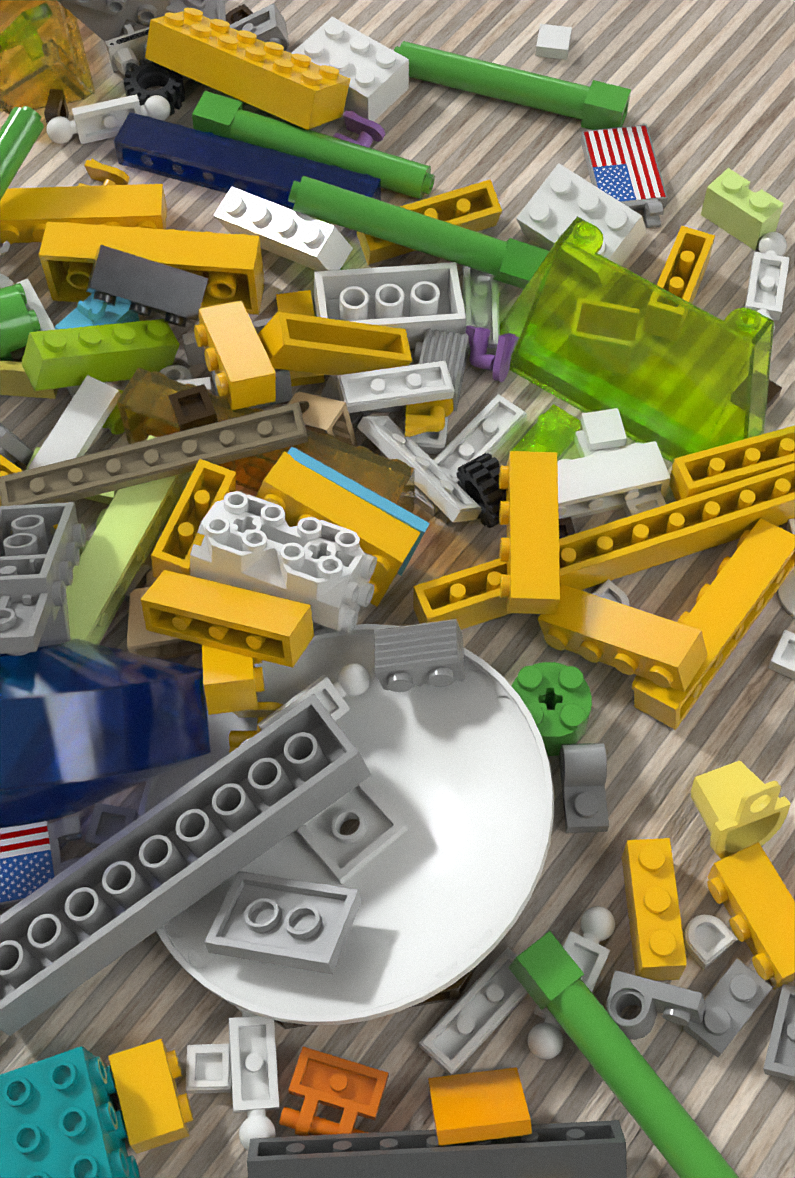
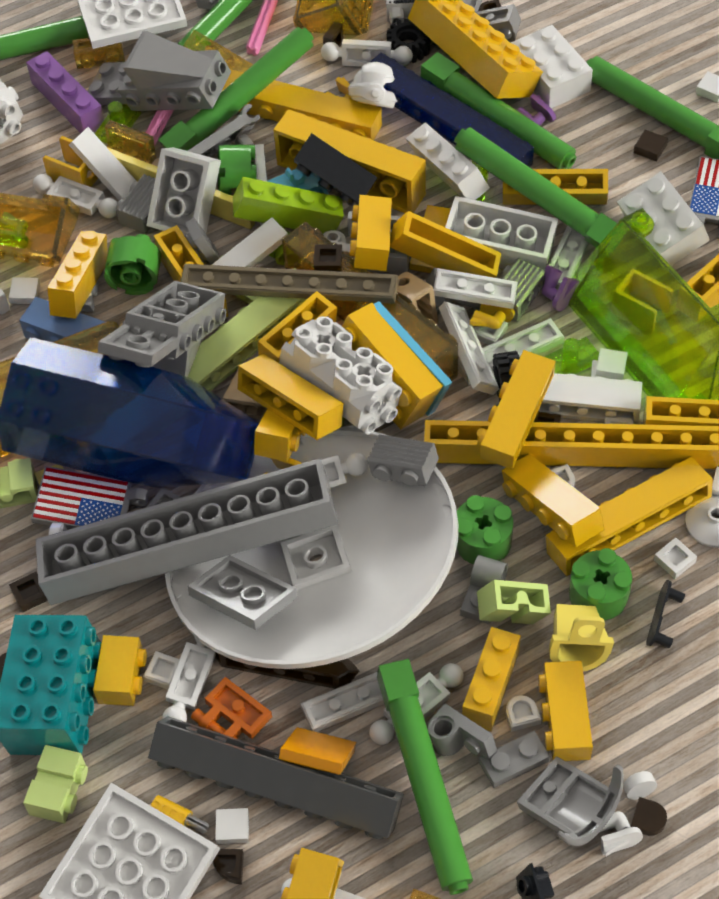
camera: 25 degrees right, 5 degrees down
none -> white helmet [348,62,398,109]
none -> yellowish green brick [477,580,551,624]
none -> bright green brick [569,548,632,621]
none -> dark brown tile [633,130,668,162]

